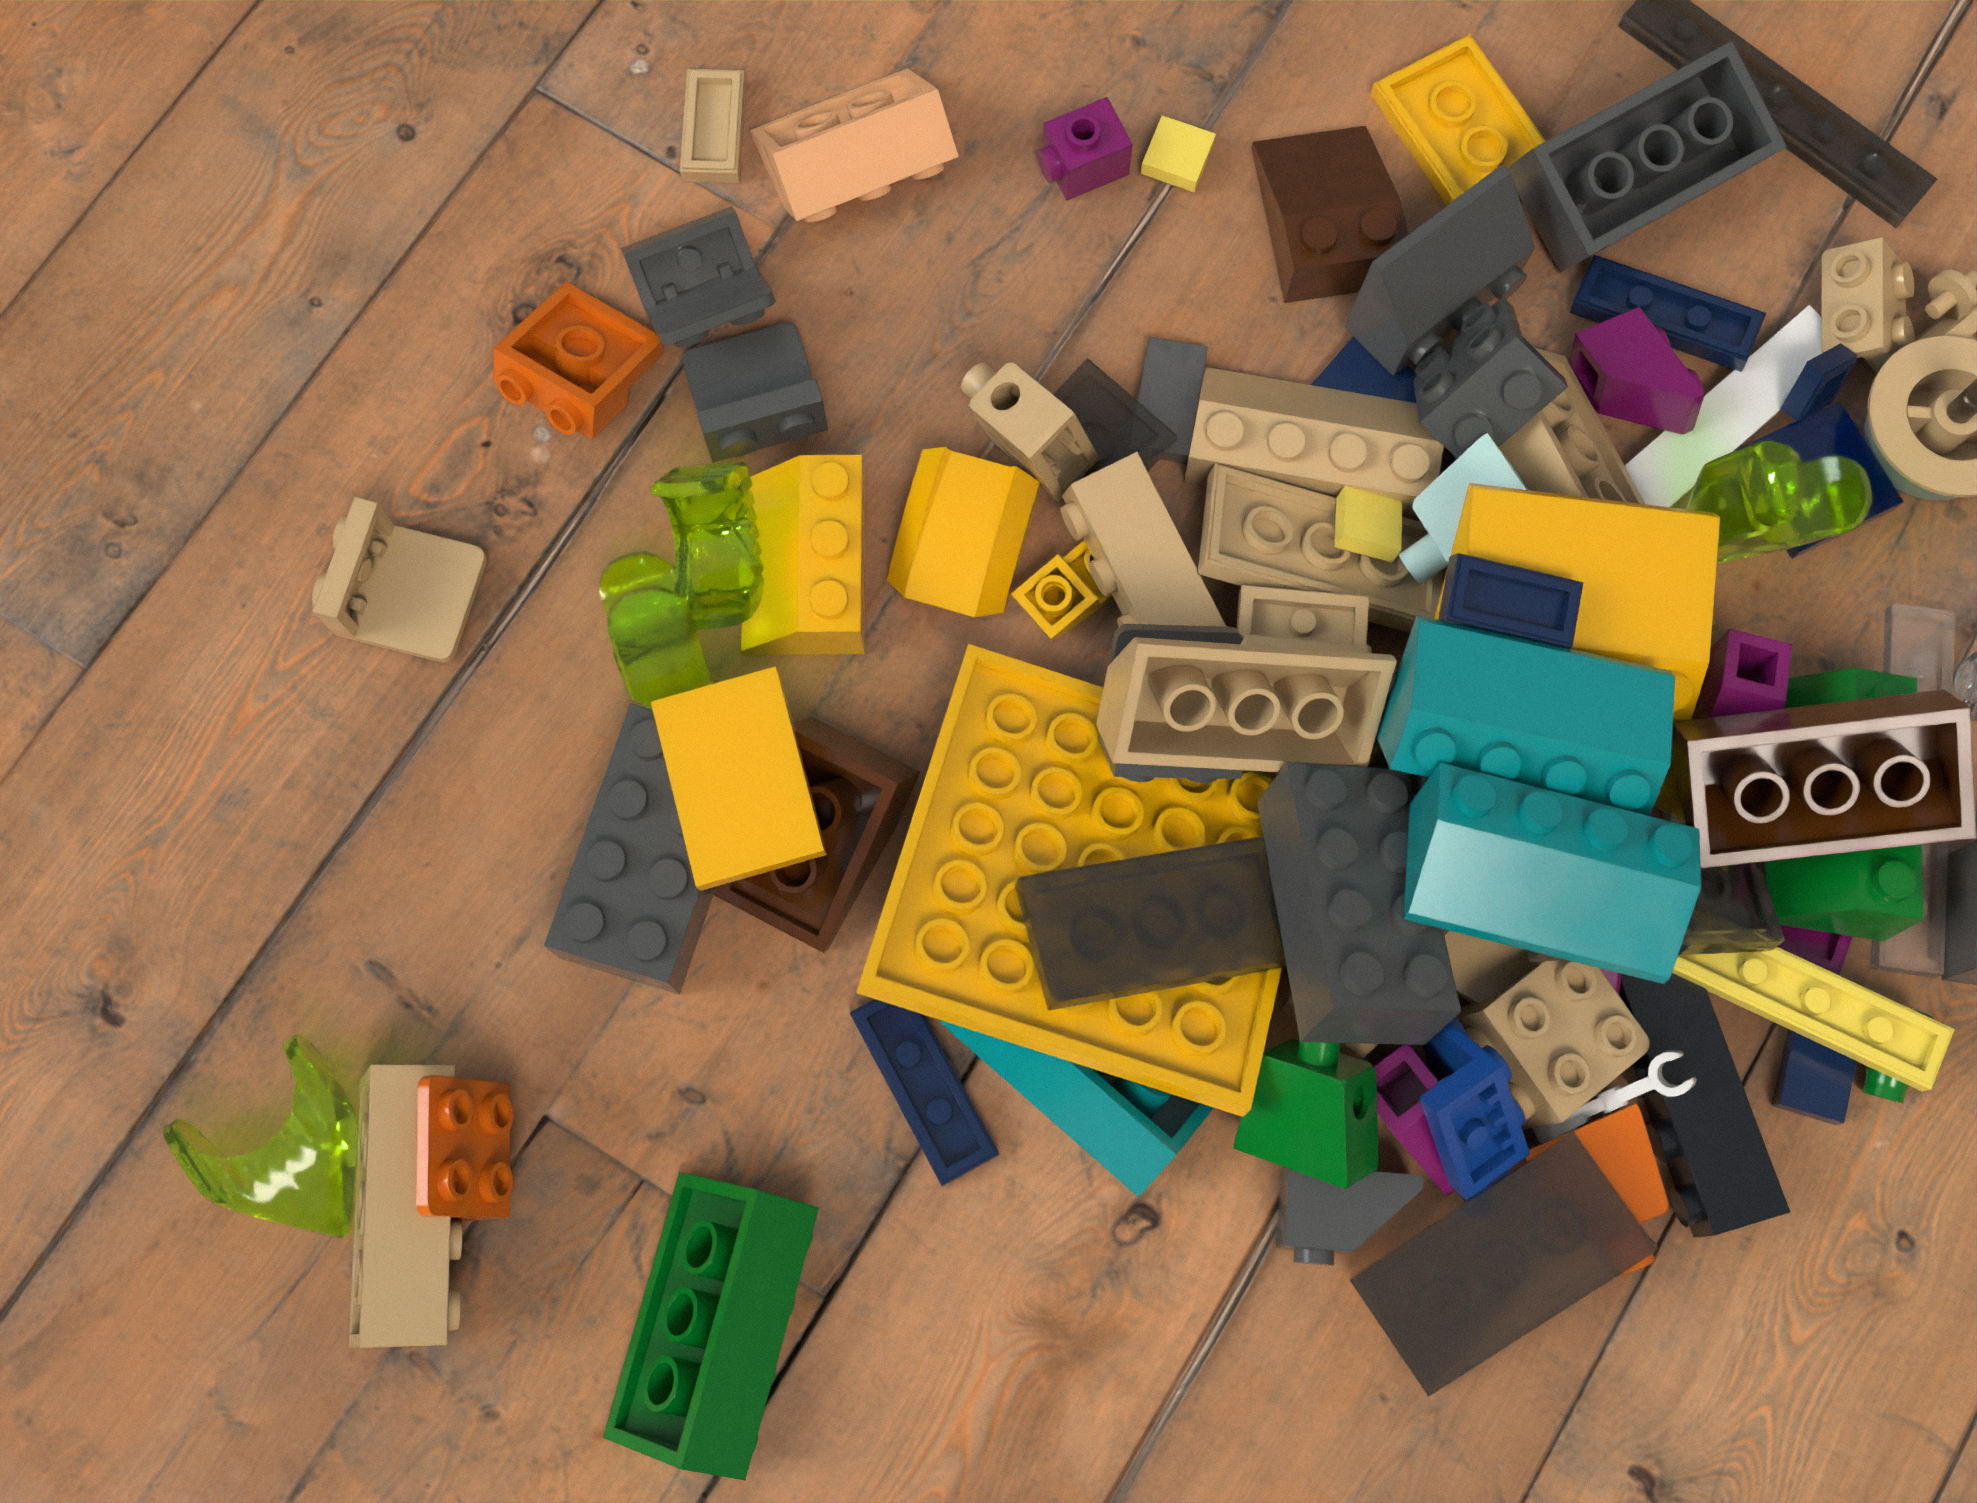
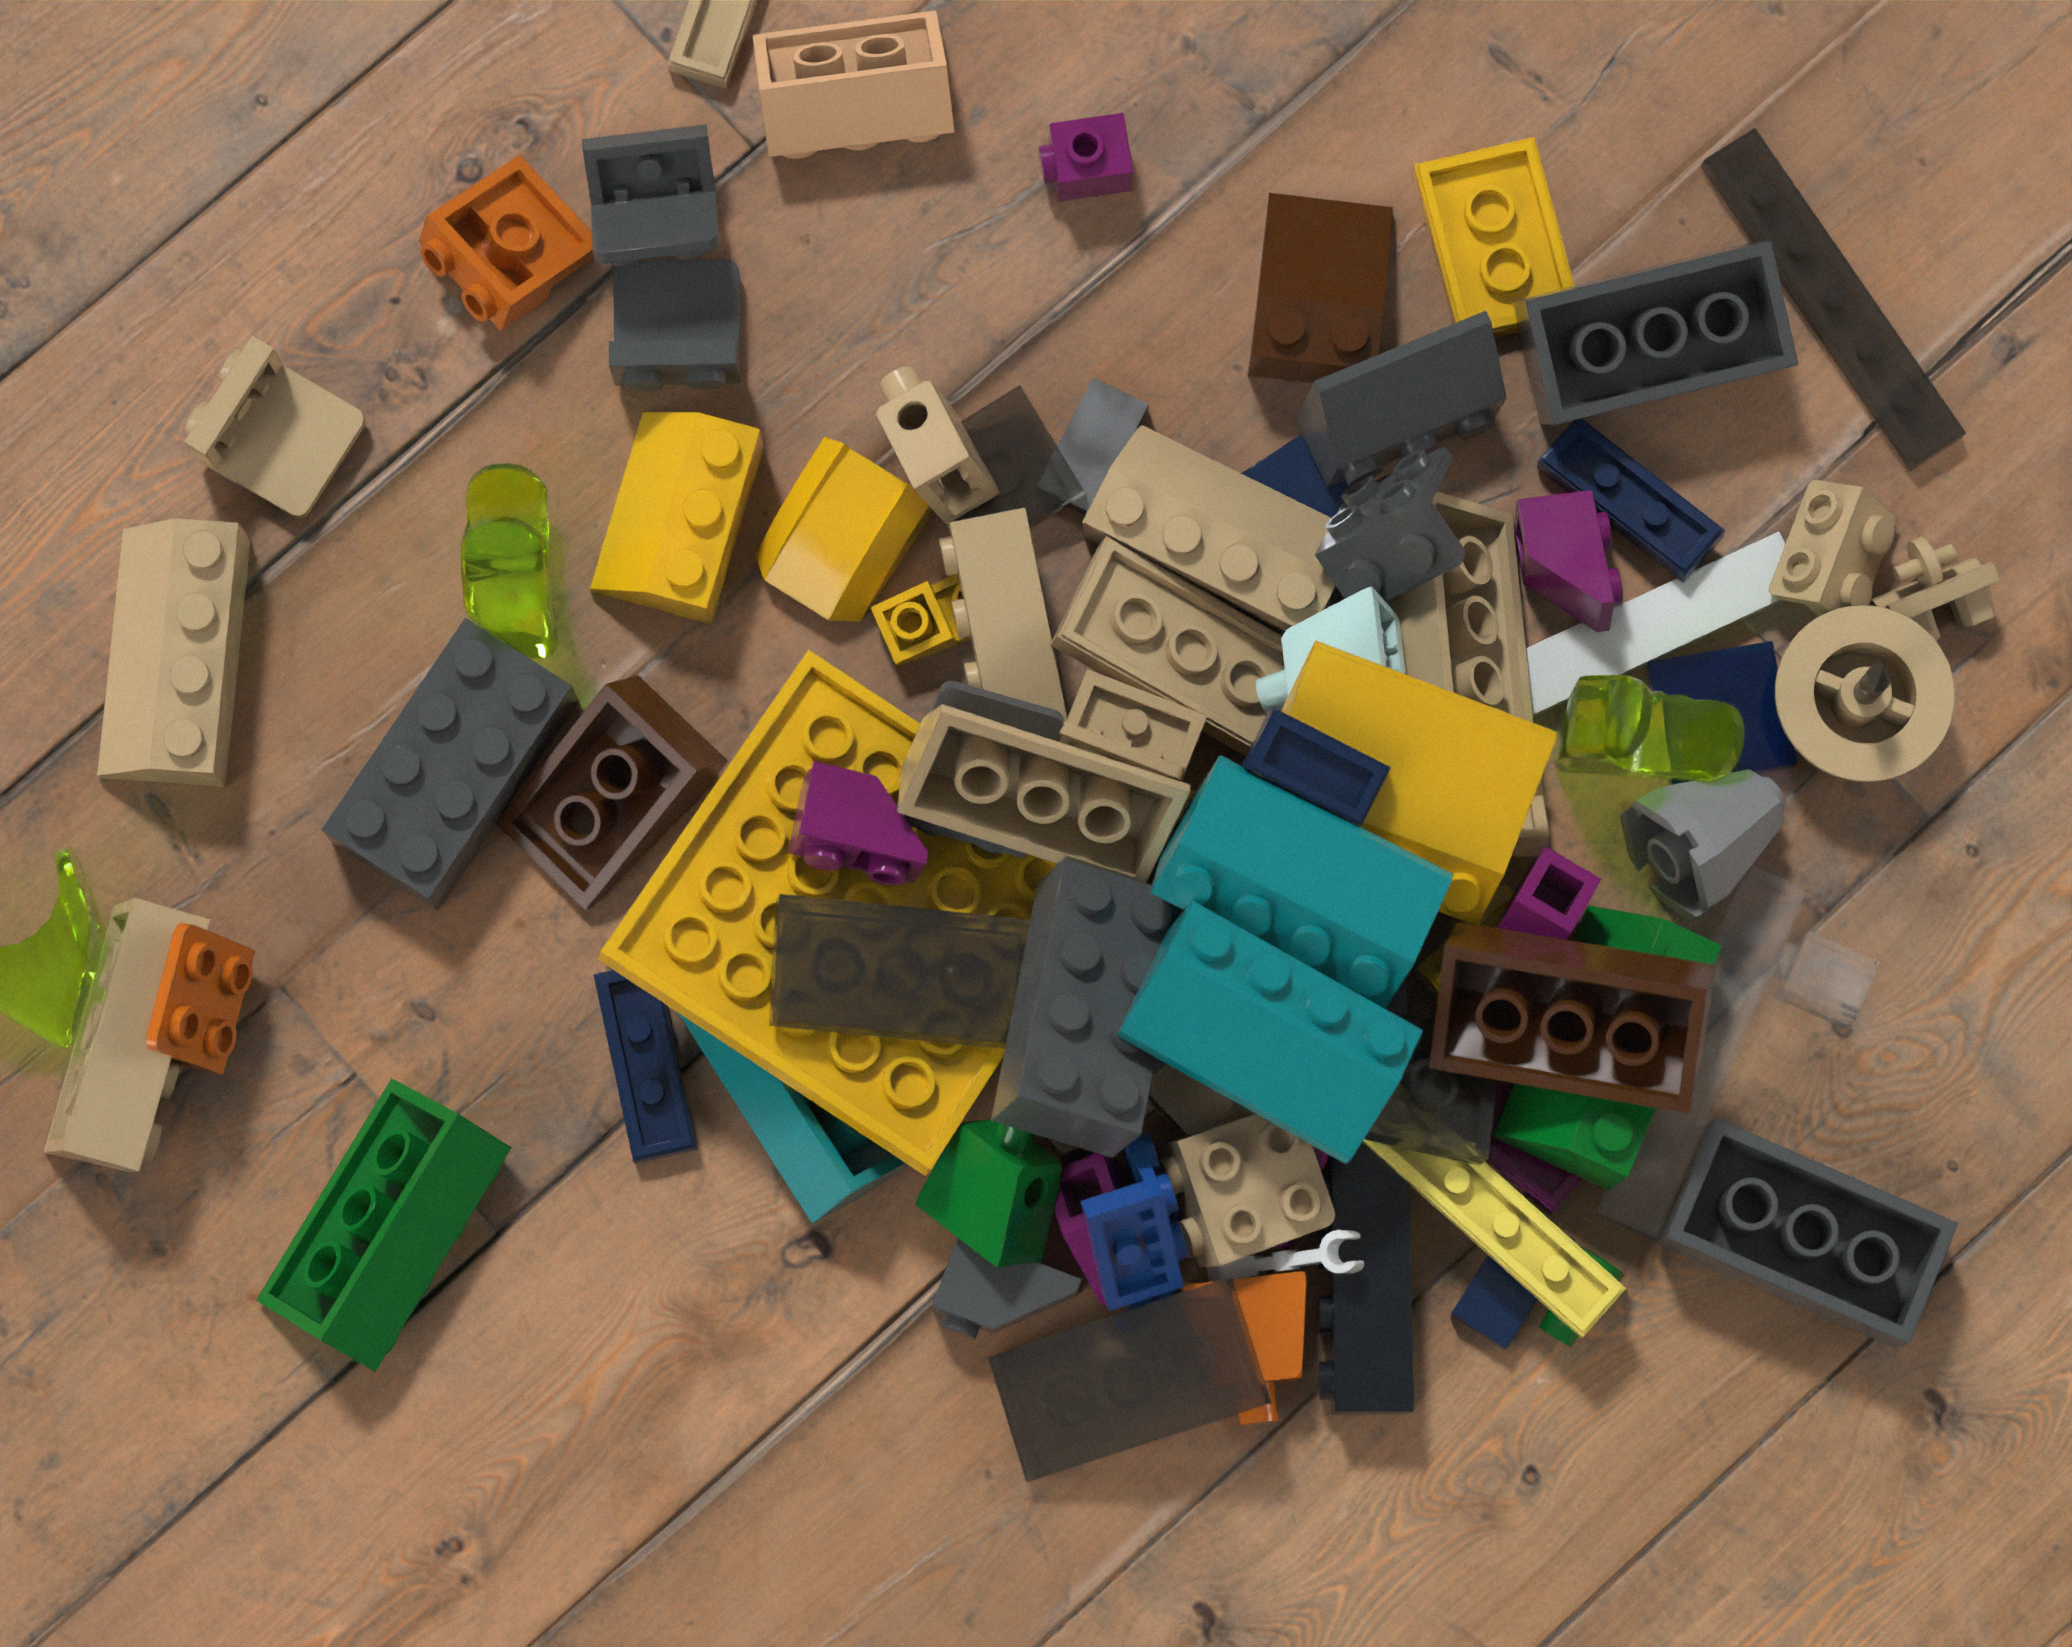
camera: 15 degrees right, 5 degrees up
clear neon green animal [650,461,764,630] -> none
yellow tile [651,666,827,891] -> none
light yellow tile [1140,115,1216,193] -> none
light yellow tile [1334,486,1402,563] -> none
dark blue tile [1780,343,1858,421] -> none
none -> tan slope [97,518,251,787]
none -> magenta slope [788,761,928,886]
none -> light grey cone [1619,769,1785,922]

